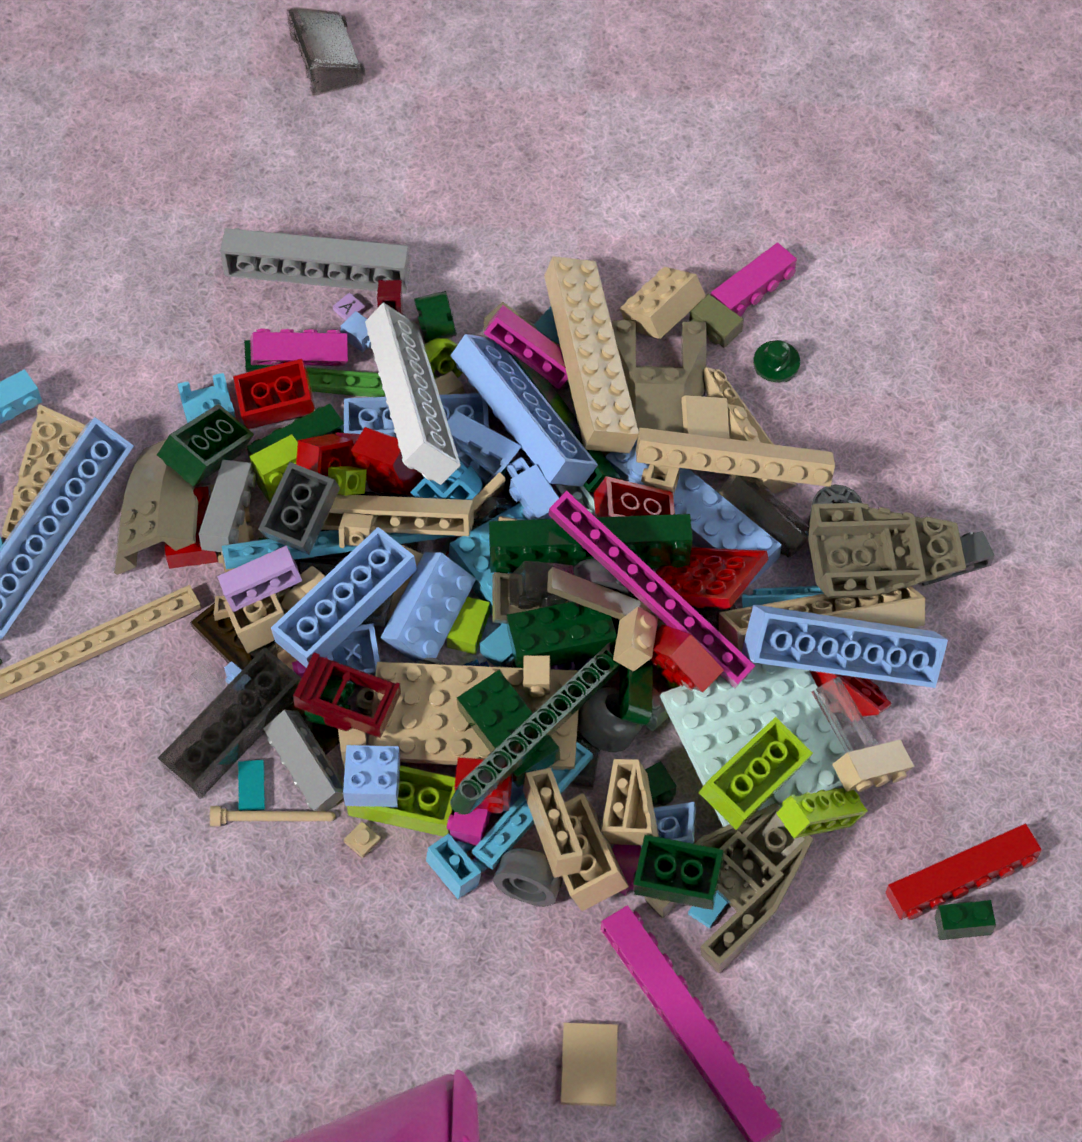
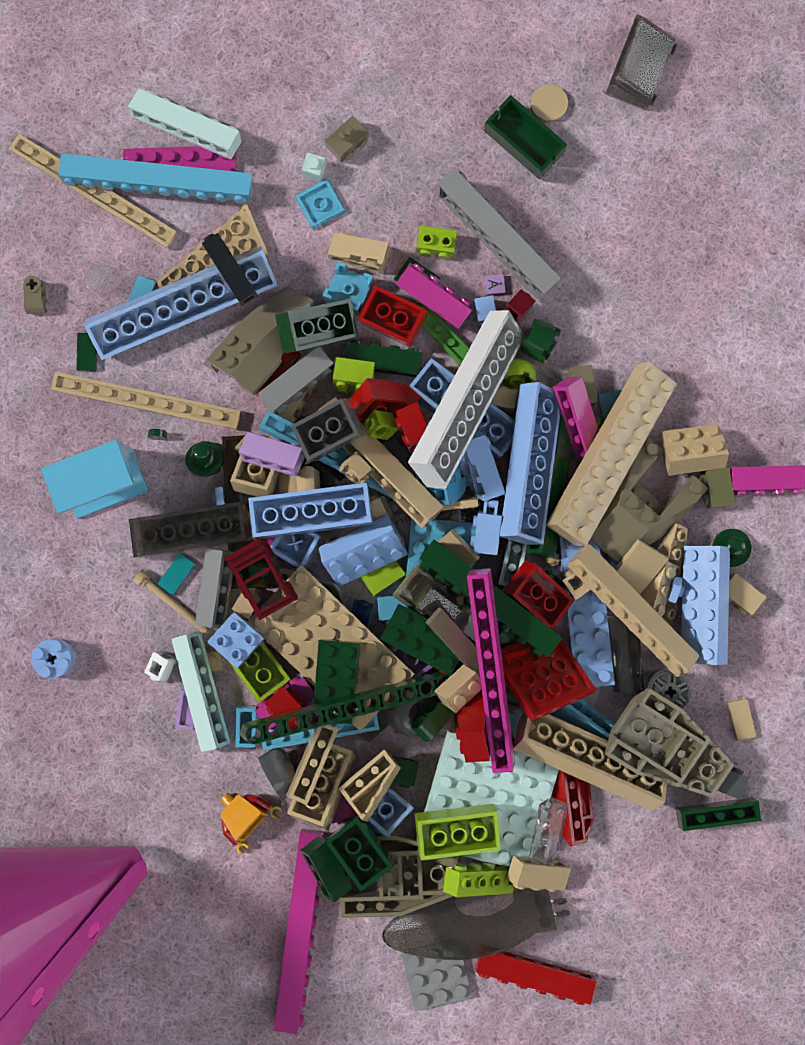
camera: 45 degrees right, 25 degrees up
tan brick [523,656,550,697] -> none
tan tile [561,1023,618,1107] -> none
light blue brick [742,604,948,688] -> none
dark green brick [934,900,996,940] -> none
none -> light blue brick [31,639,76,679]
none -> medium azure piece [41,440,149,519]
none -> white brick [144,651,177,683]
none -> dark green tile [147,429,167,440]
none -> light aqua brick [171,631,231,752]
none -> lavender tile [175,689,195,731]
none -> dark green plate [185,441,224,477]
none -> black brick [202,233,258,306]
none -> light orange torso [220,793,282,854]
none -> medium azure tile [295,178,346,229]
none -> dark green brick [300,836,352,902]
none -> light aqua brick [301,152,327,182]
none -> dark tan brick [325,116,369,162]
none -> tan wedge [328,232,389,274]
none -> clear smoke windscreen [382,889,570,960]
none -> light grey plate [402,938,472,1011]
none -> lime brick [416,225,457,259]
none -> dark green piece [484,95,567,180]
none -> tan tile [530,84,568,123]
none -> light blue plate [668,576,685,603]
none -> dark green brick [676,797,762,831]
none -> light blue brick [681,546,730,665]
none -> tan tile [727,698,756,741]
none -> tan brick [729,573,767,616]

